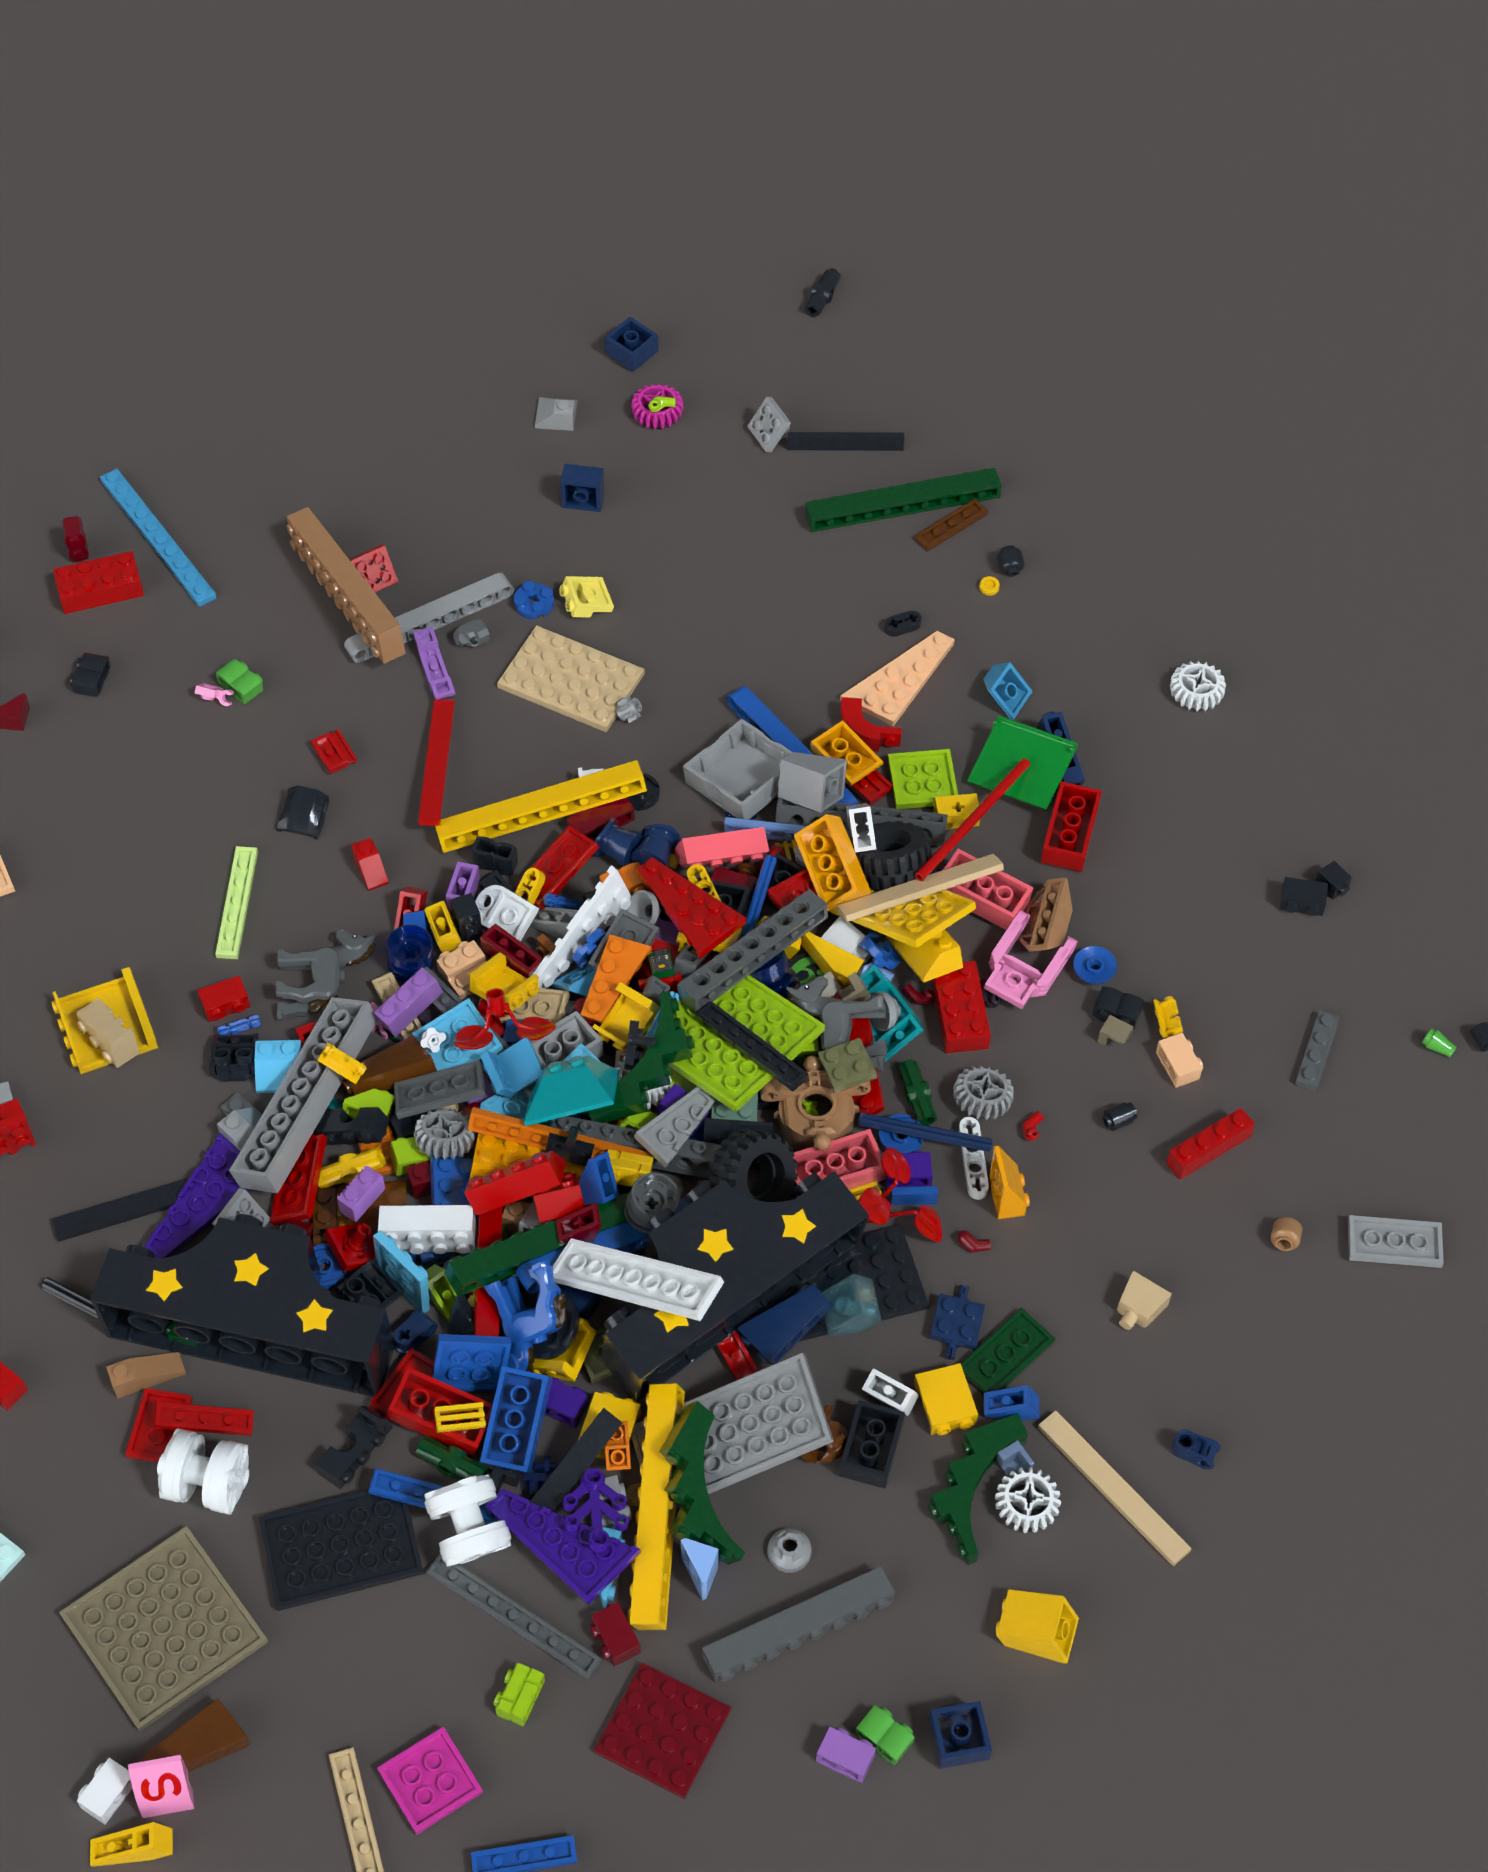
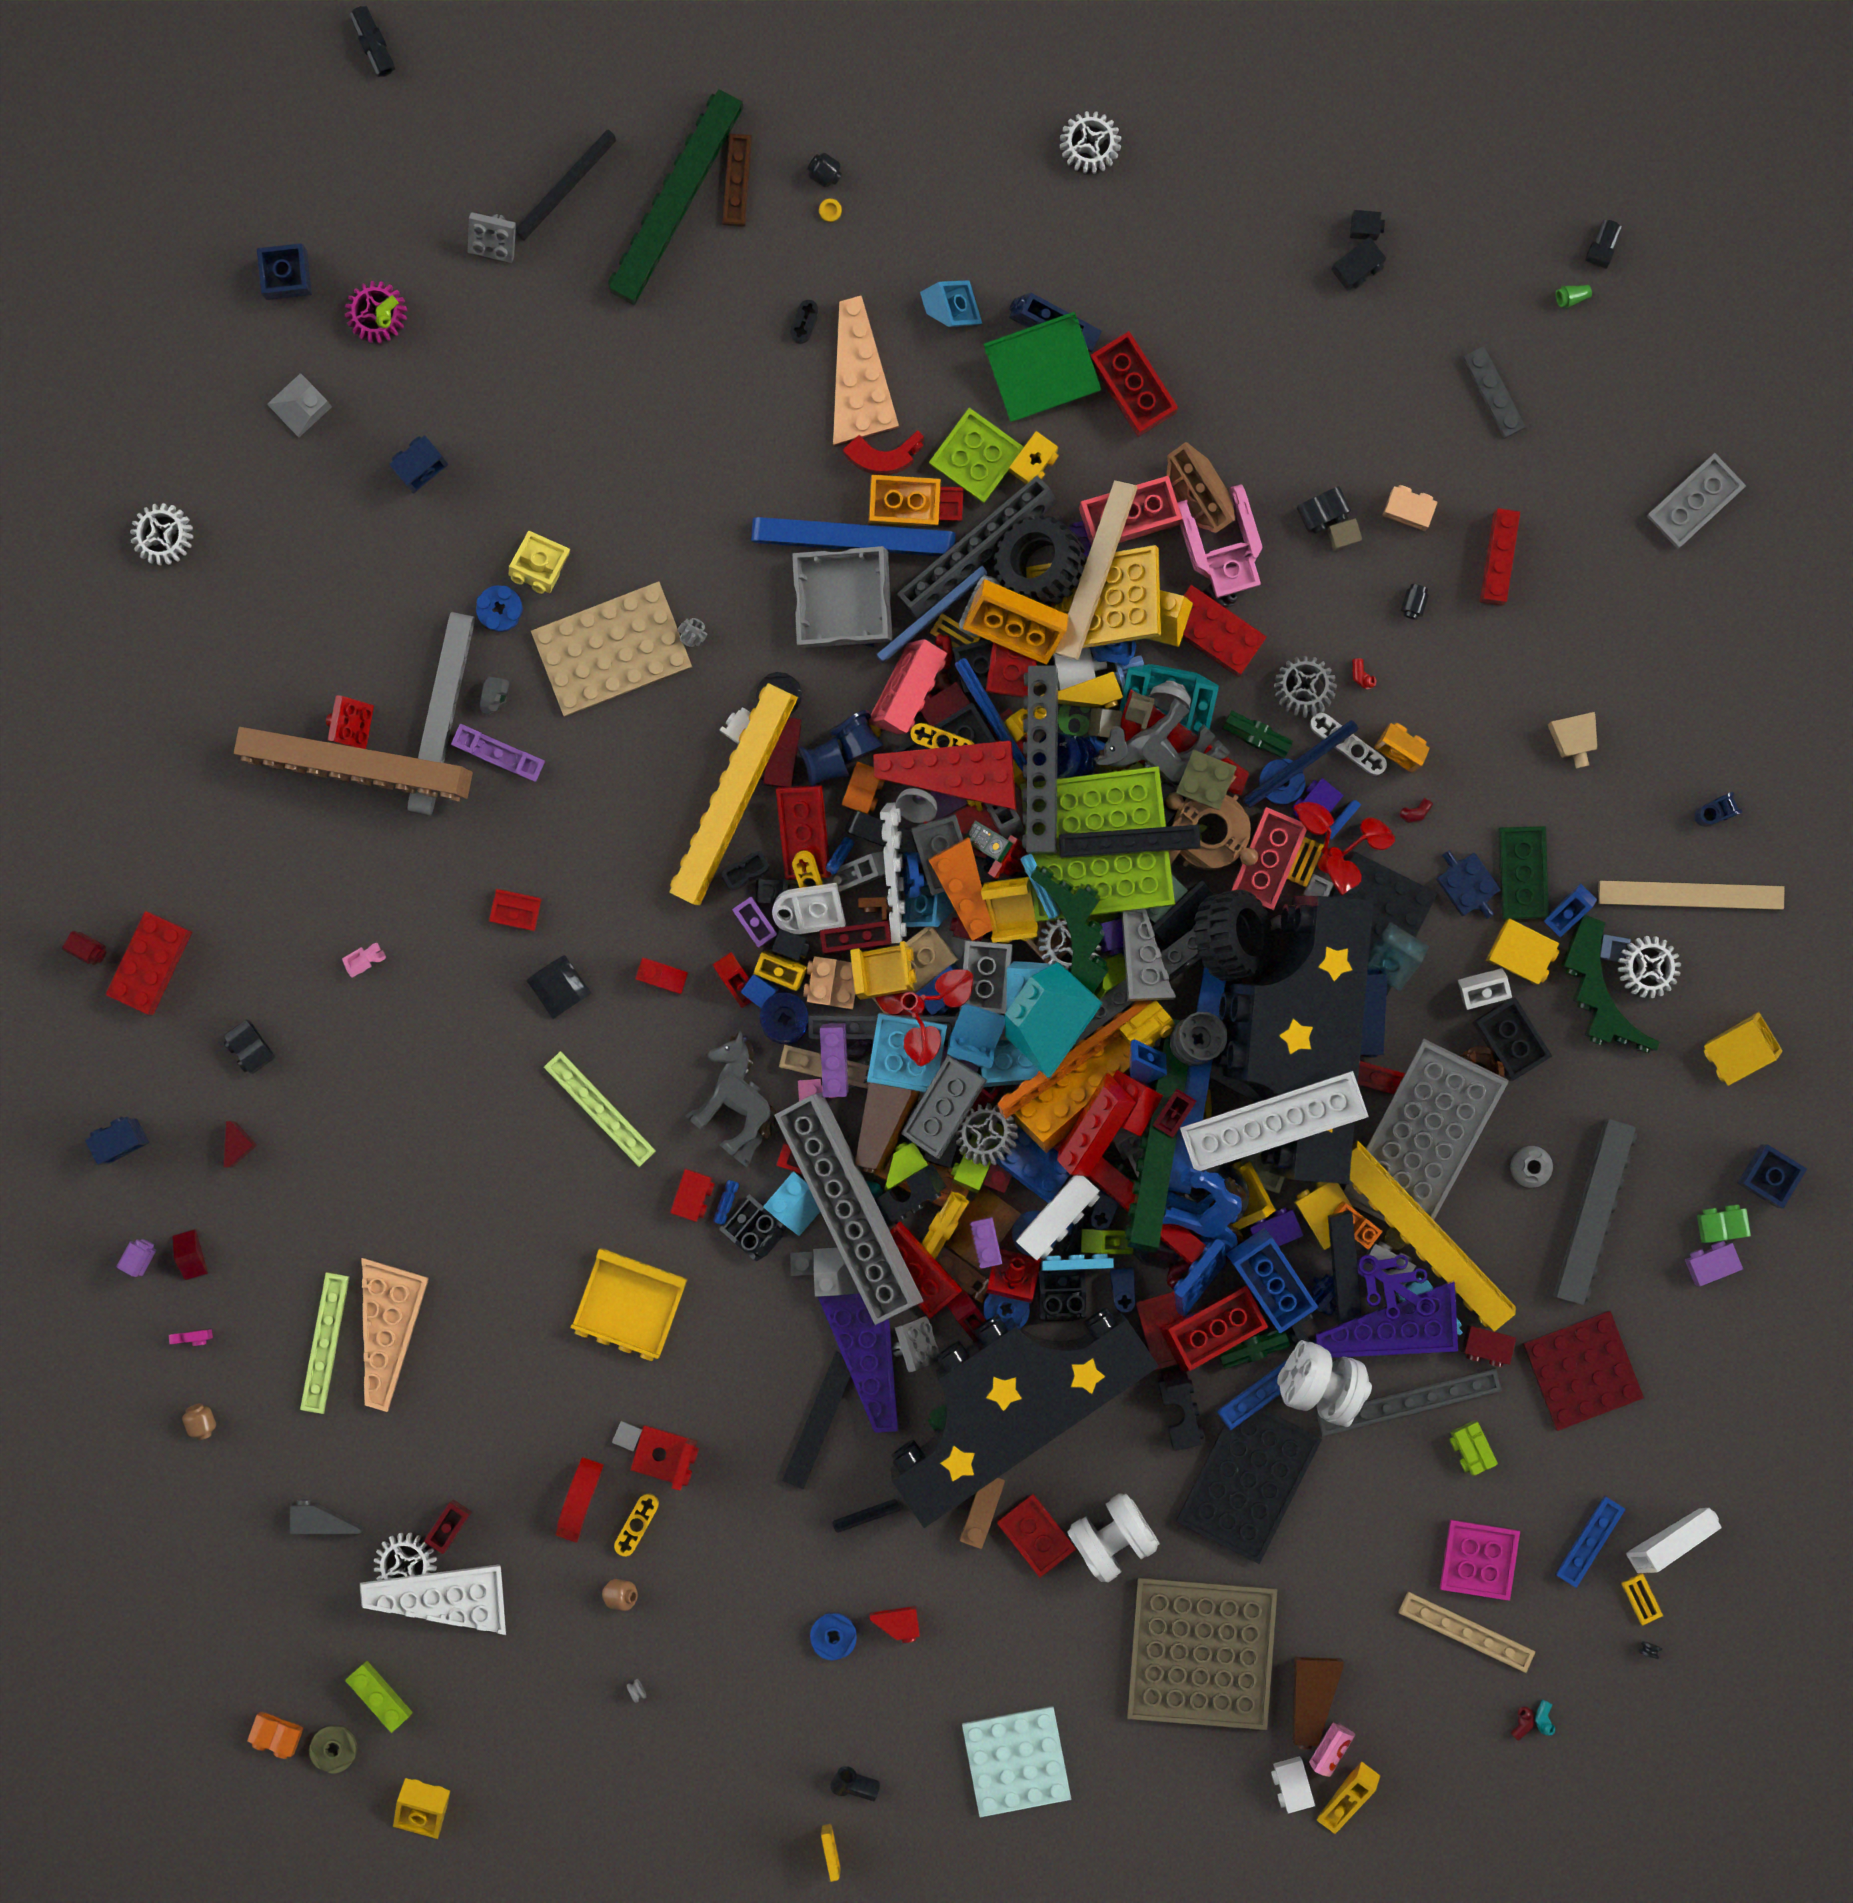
camera: 45 degrees left, 30 degrees up
tan wedge [76,998,140,1068] -> none
dark azure plate [100,468,216,607] -> none
red plate [154,1402,254,1436] -> none
bright green brick [216,659,263,704] -> none
yellow hinge [317,1043,367,1084] -> none
red tile [418,699,455,826] -> none
white plate [420,1027,446,1053] -> none
yellow tile [434,1402,486,1433] -> none
black plate [545,1126,595,1167] -> none
black plate [624,1020,656,1070] -> none
dark grey tile [642,975,670,1006] -> none
dark green arch [659,1401,745,1565] -> none
light blue slope [681,1538,718,1601] -> none
light grey slope [777,752,847,813] -> none
white slope [846,803,876,853] -> none
dark red arm [902,984,935,1005] -> none
red piece [915,758,1030,881] -> none
blue dish [1073,946,1117,984] -> none
yellow hinge [1153,996,1183,1039] -> none
medium nougat head [1271,1217,1302,1251] -> none
none -> white gear [130,503,193,566]

